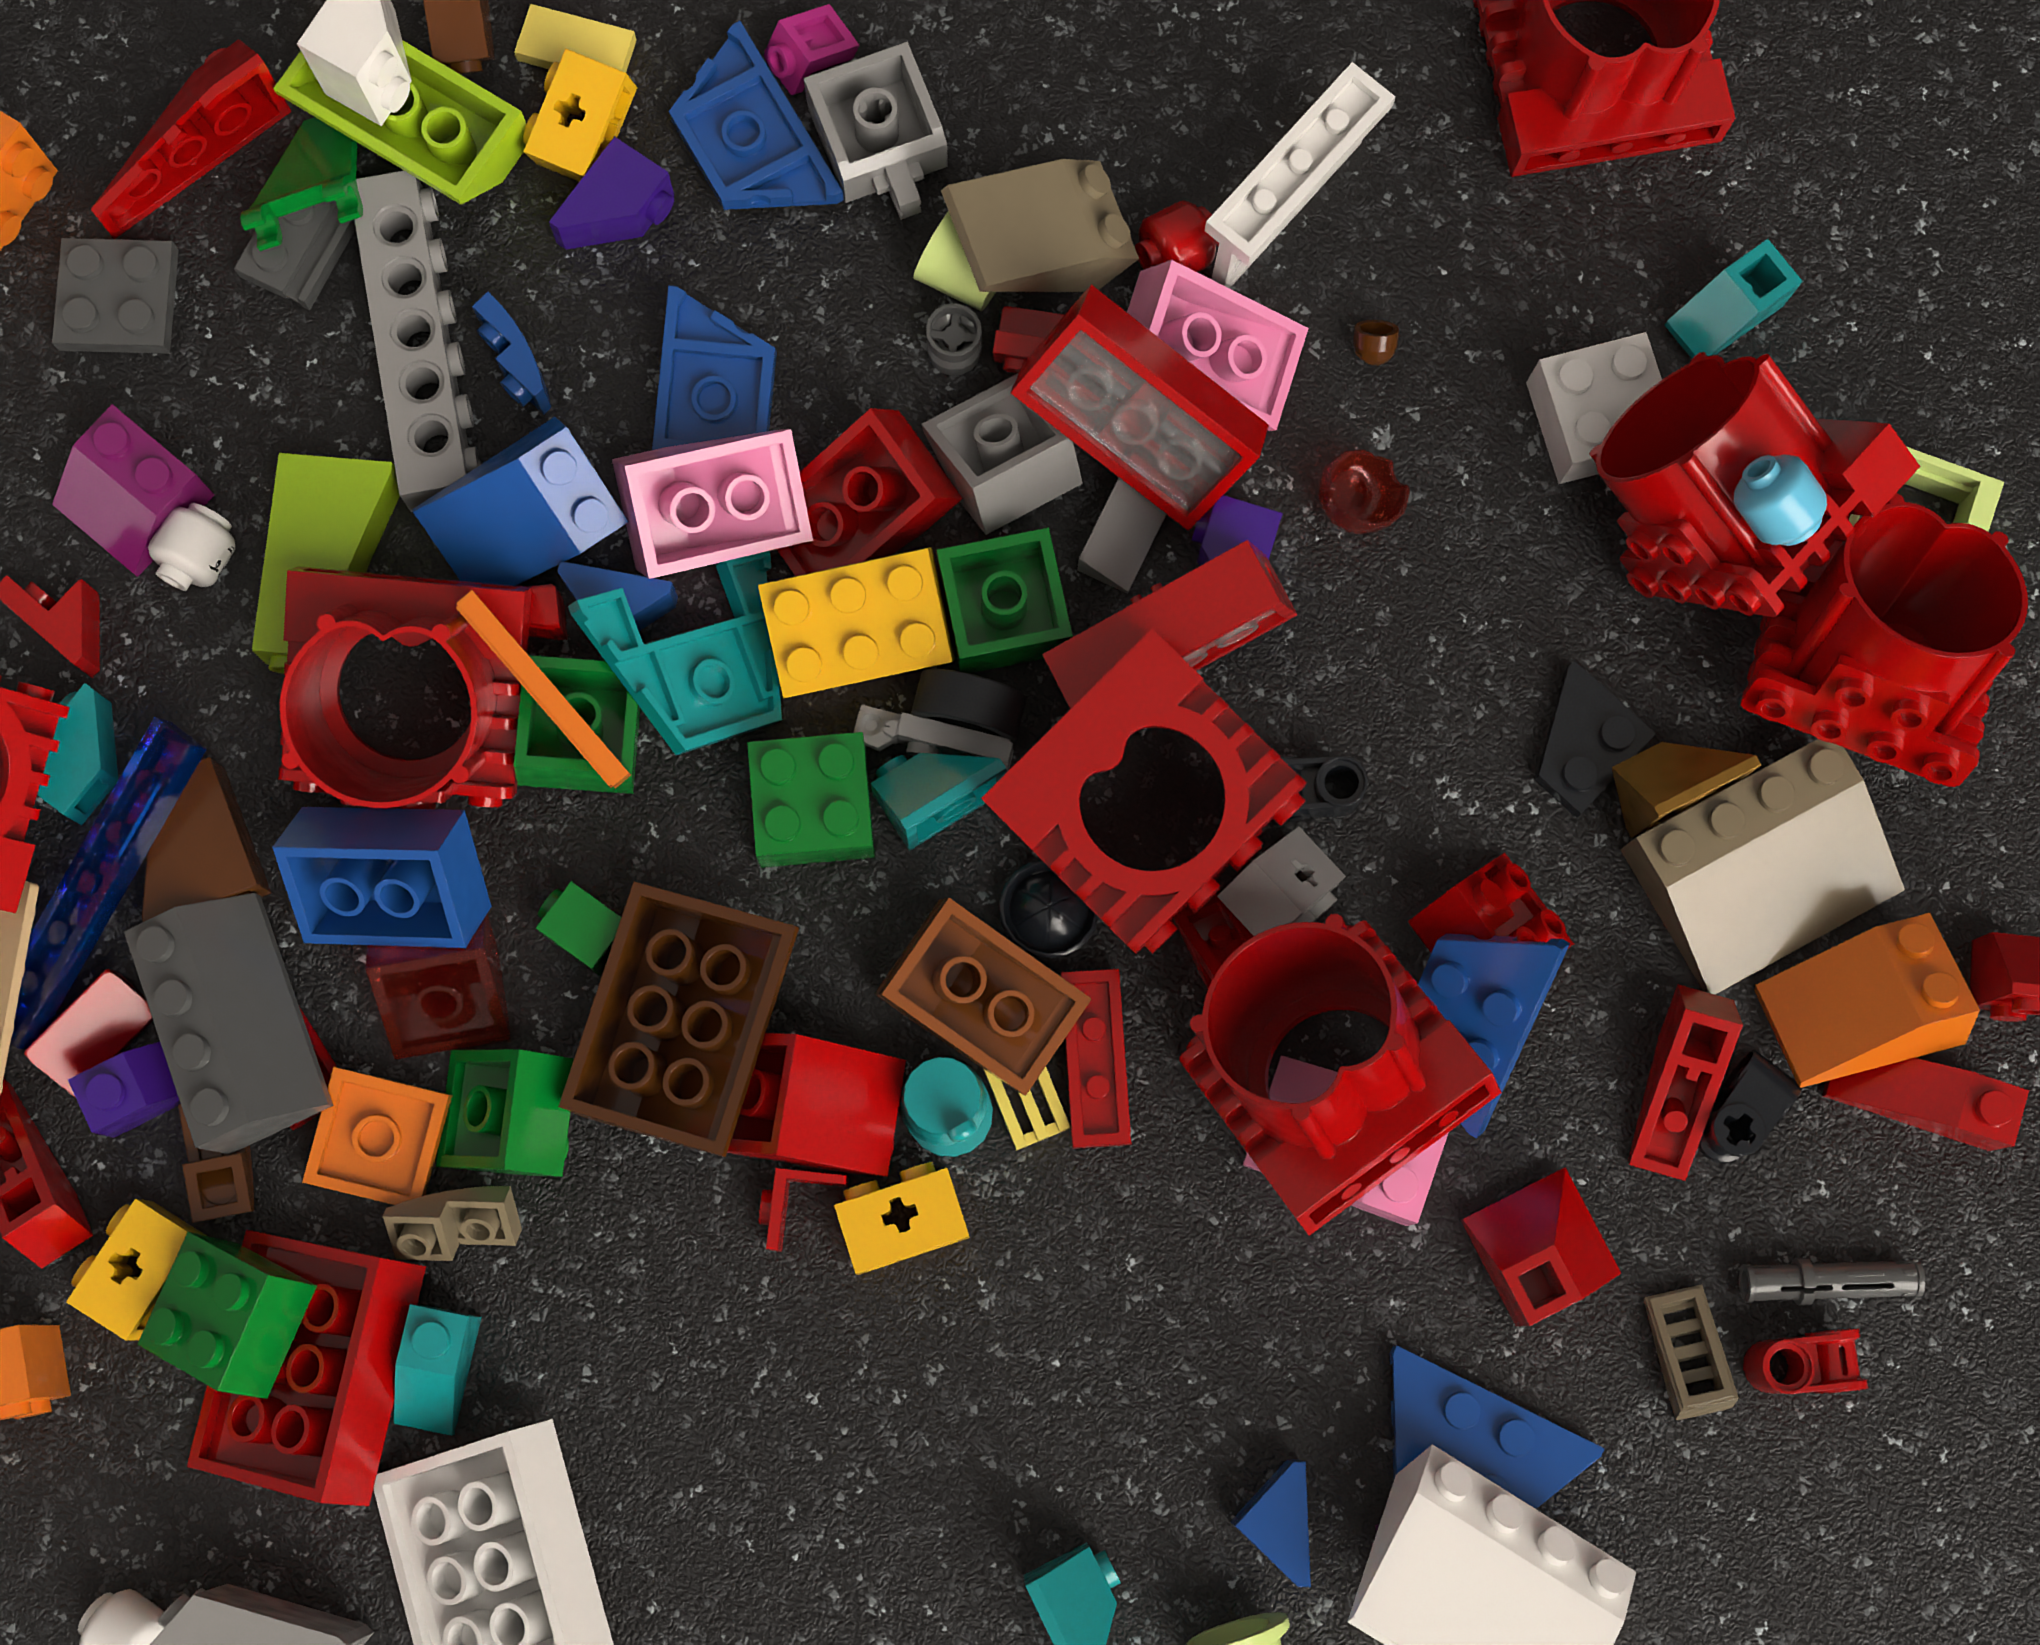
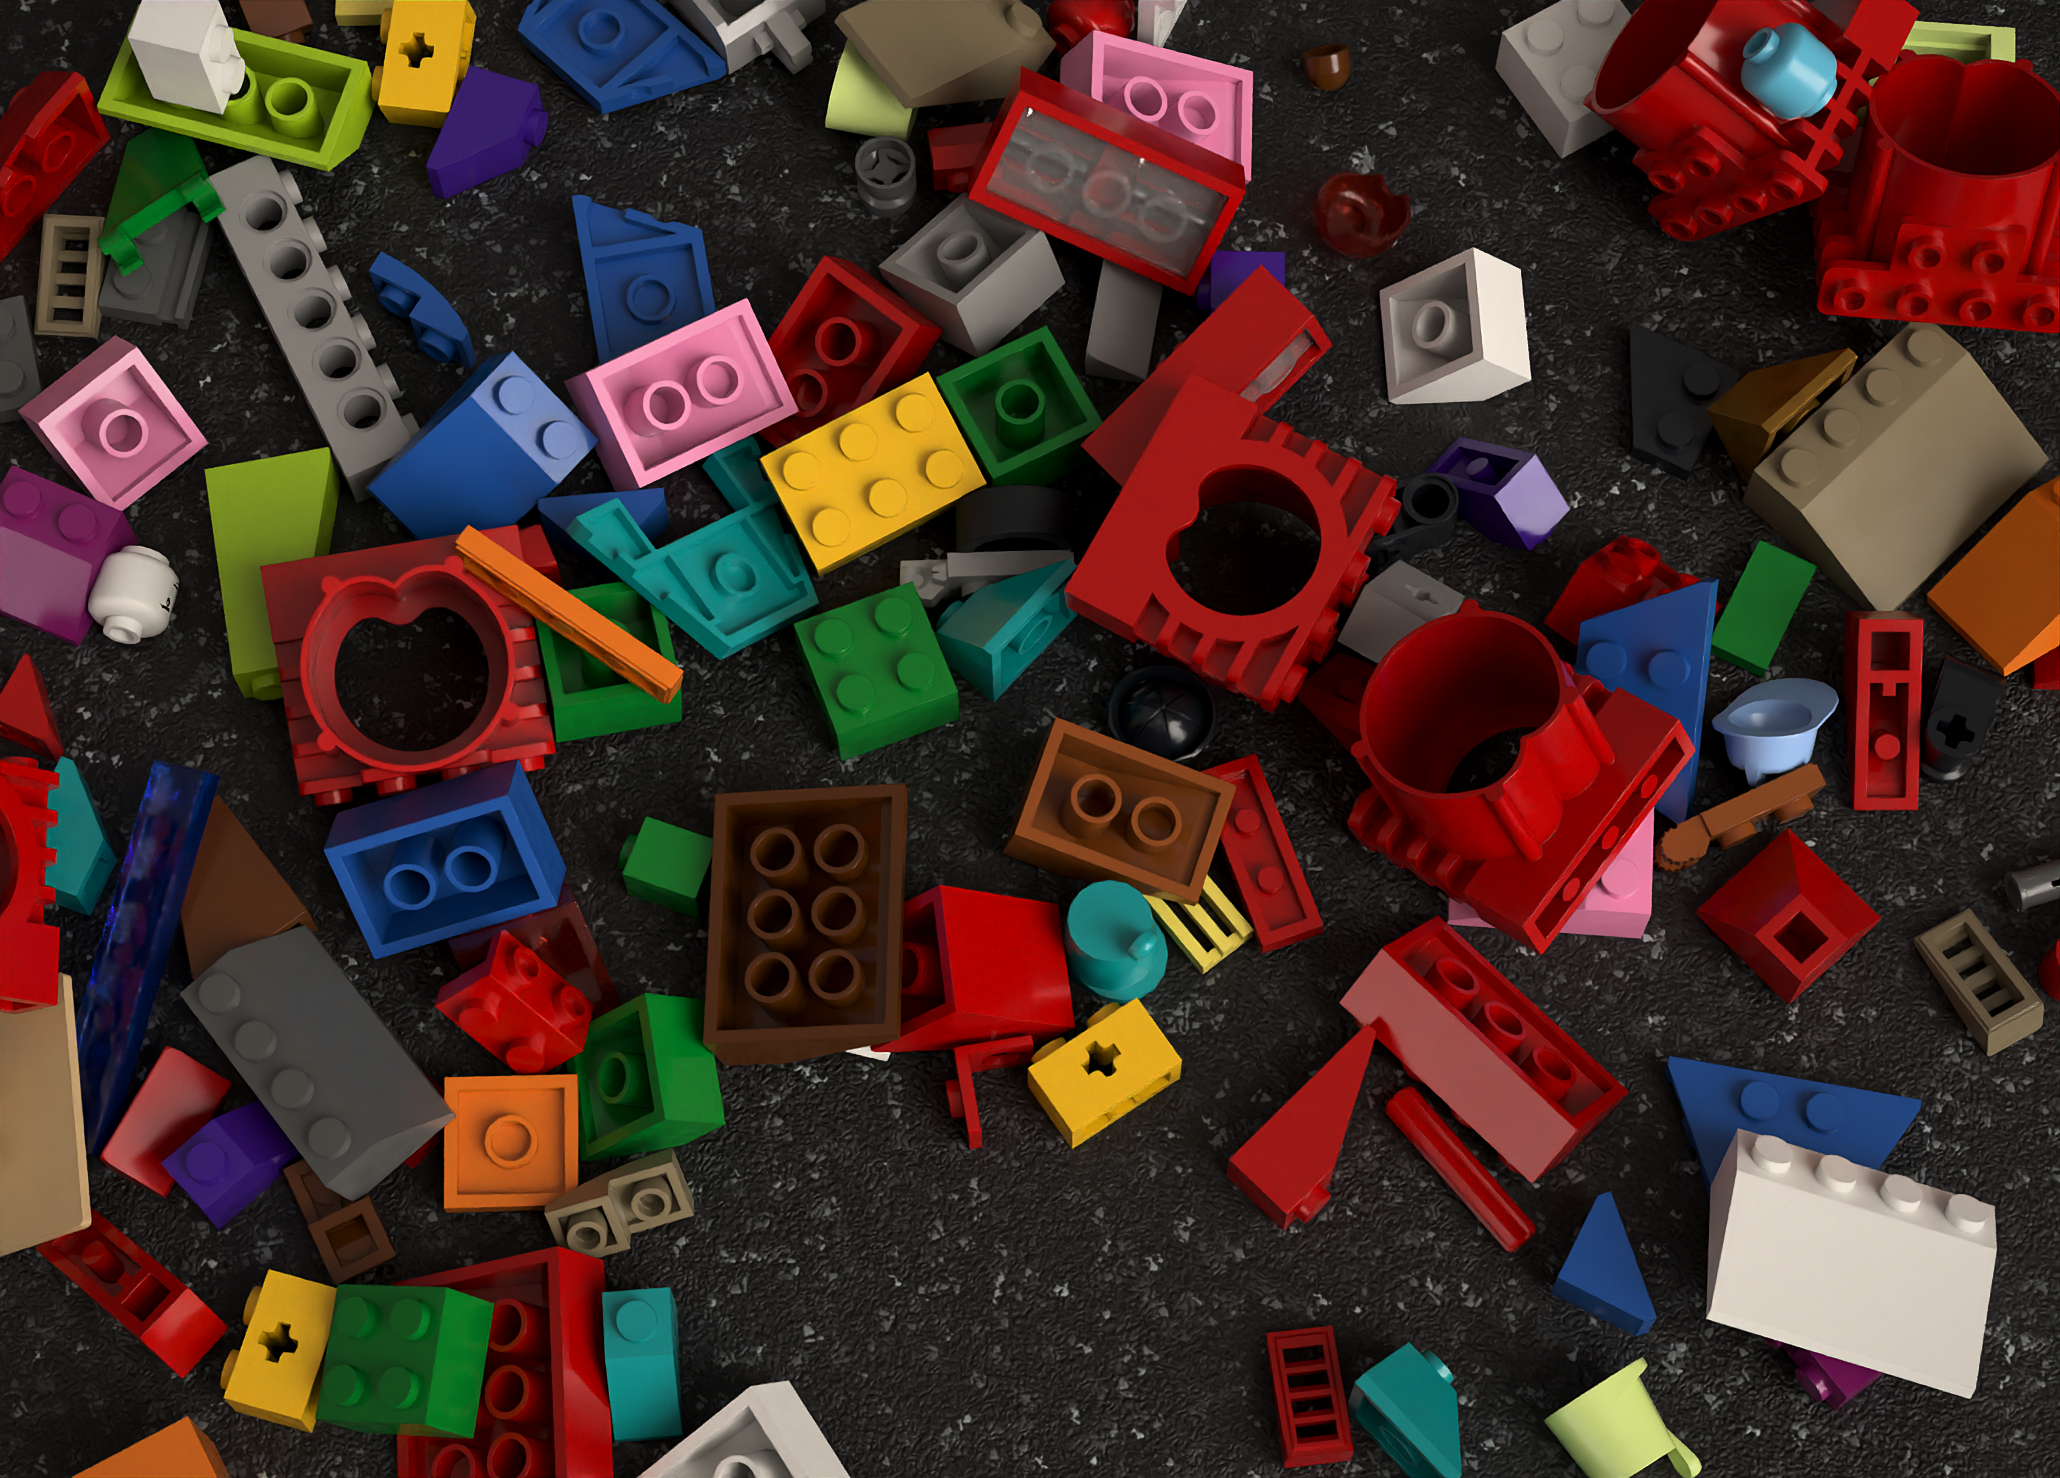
camera: 10 degrees left, 10 degrees down
none -> bright pink slope [18,335,208,511]
none -> dark tan slope [34,214,111,340]
none -> red bracket [434,930,594,1075]
none -> red slope [1226,1023,1377,1231]
none -> red slope [1266,1325,1354,1468]
none -> red slope [1339,915,1629,1184]
none -> white slope [1379,247,1531,405]
none -> red axle [1385,1086,1536,1252]
none -> dark purple slope [1423,437,1570,552]
none -> dark orange hinge [1653,762,1826,875]
none -> green tile [1710,540,1817,678]
none -> light blue piece [1712,678,1839,788]

